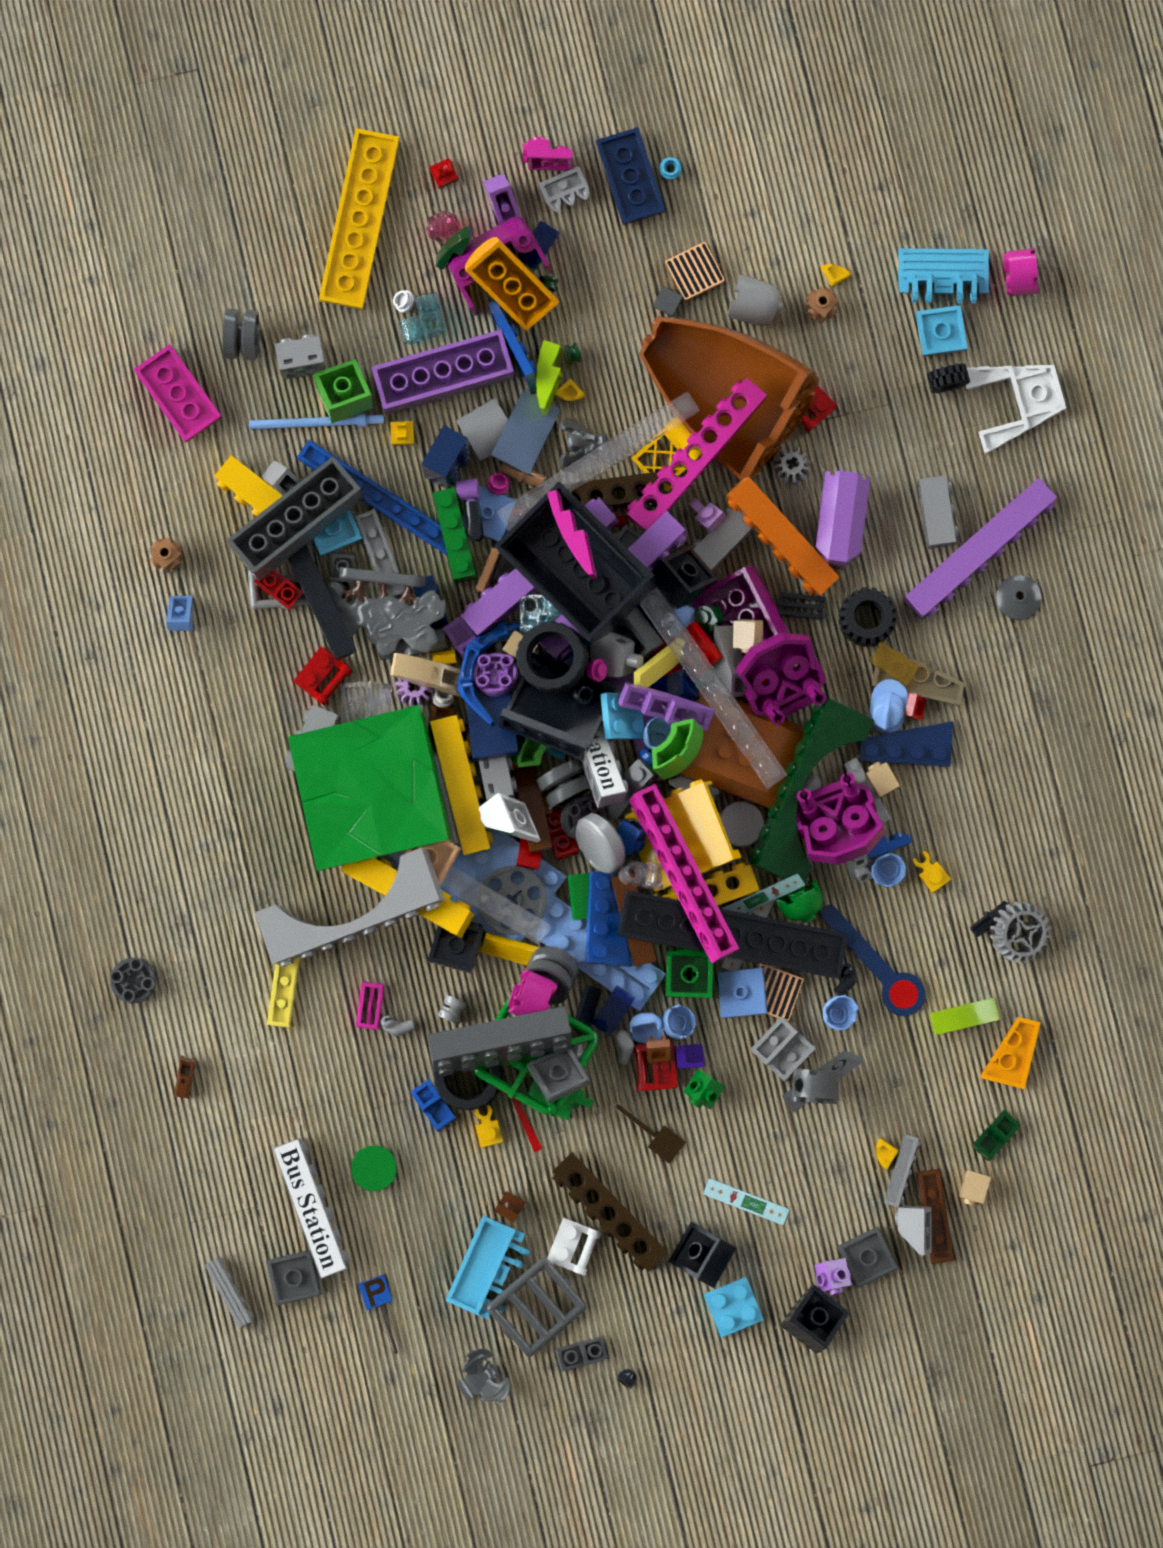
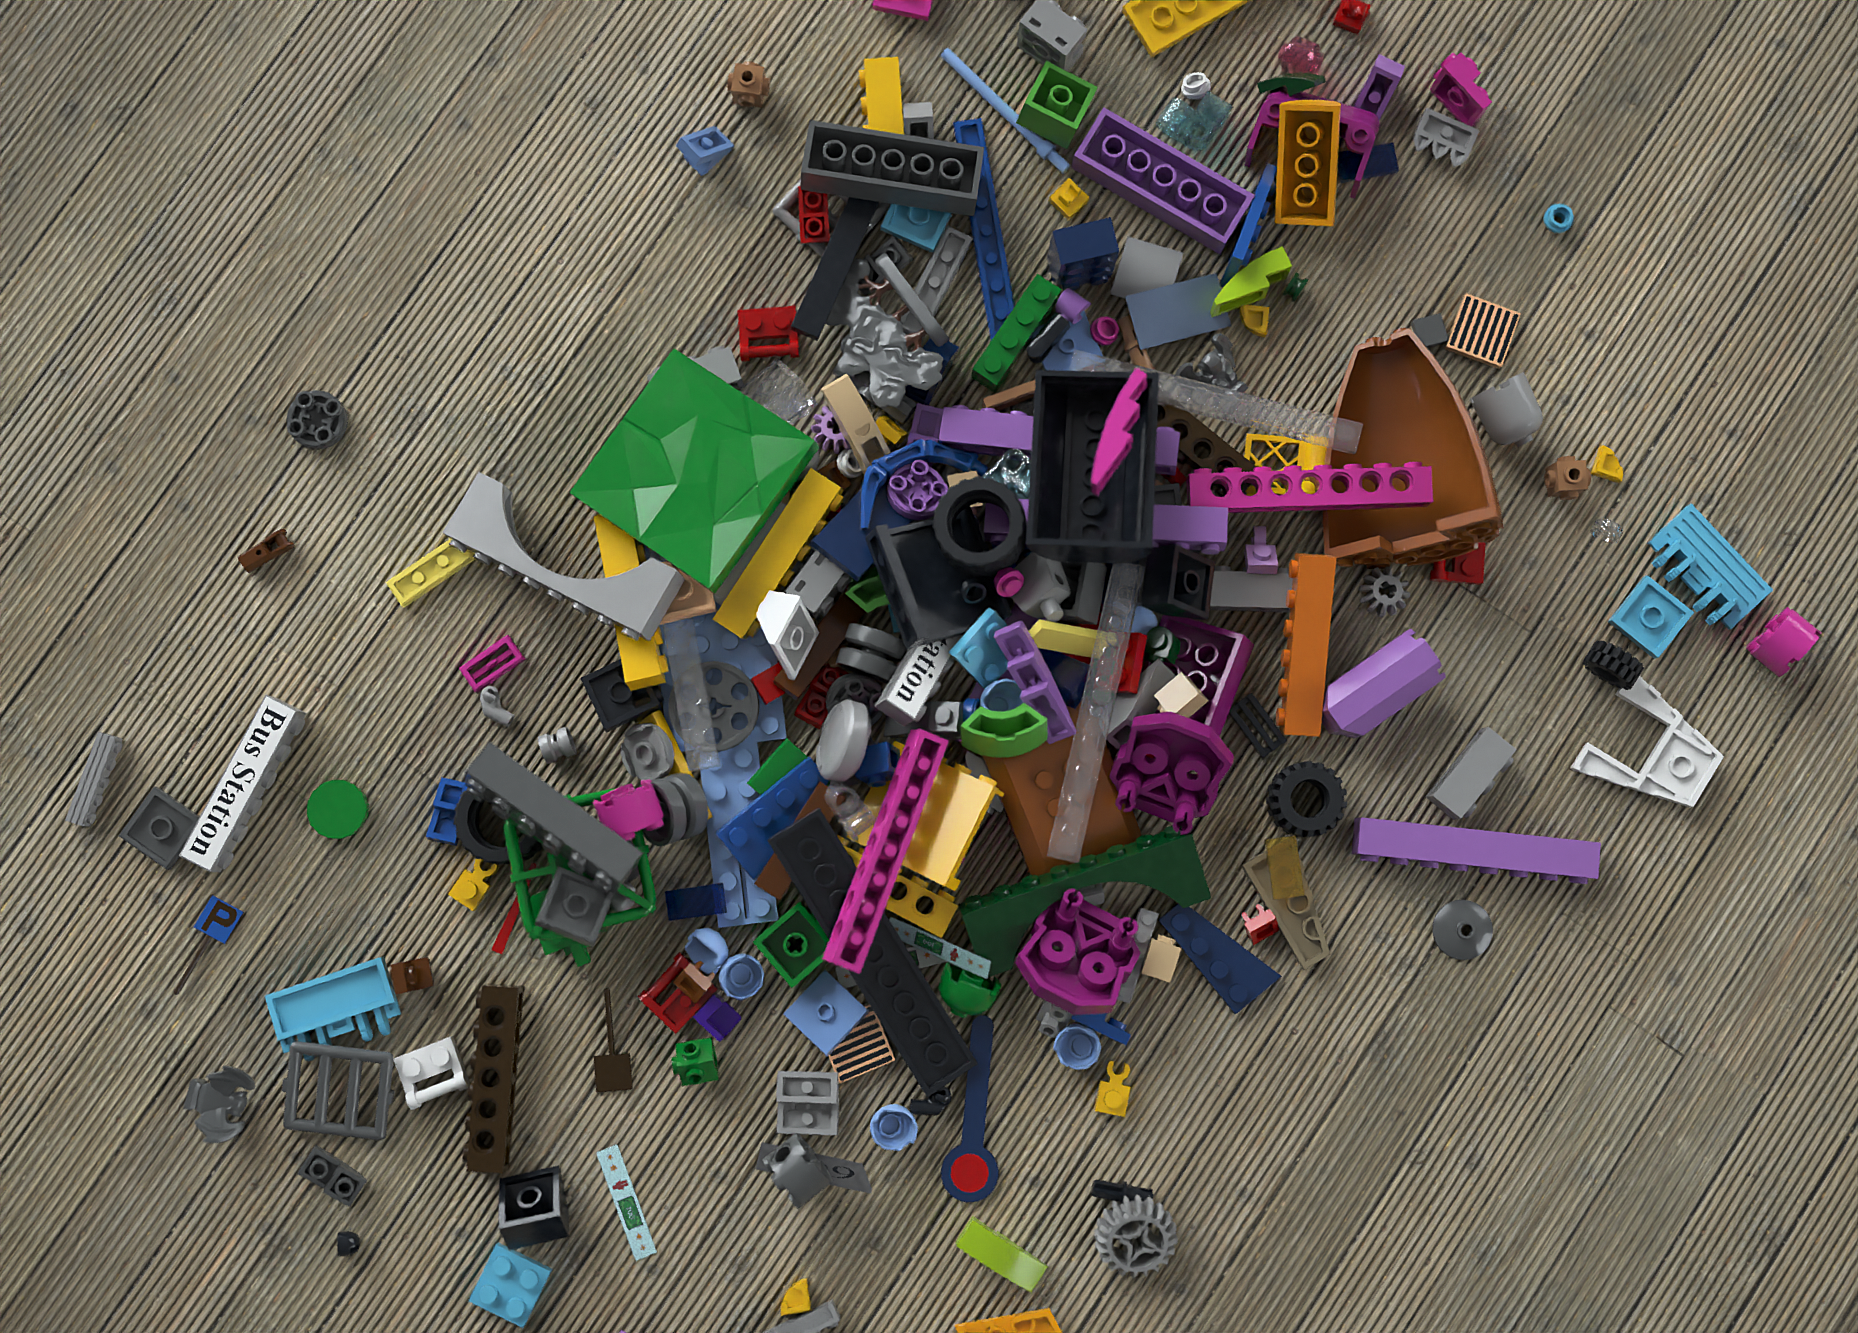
camera: 45 degrees right, 0 degrees up
dark green bush [539,276,559,292] -> none
black slope [574,984,601,1030] -> none
dark blue plate [596,127,665,225] -> none
light grey arm [616,1029,635,1065] -> none
light grey tile [720,801,764,847] -> none
light blue piece [869,679,908,733] -> none
none -> light grey tile [620,723,674,781]
none -> clear tile [1591,519,1623,543]

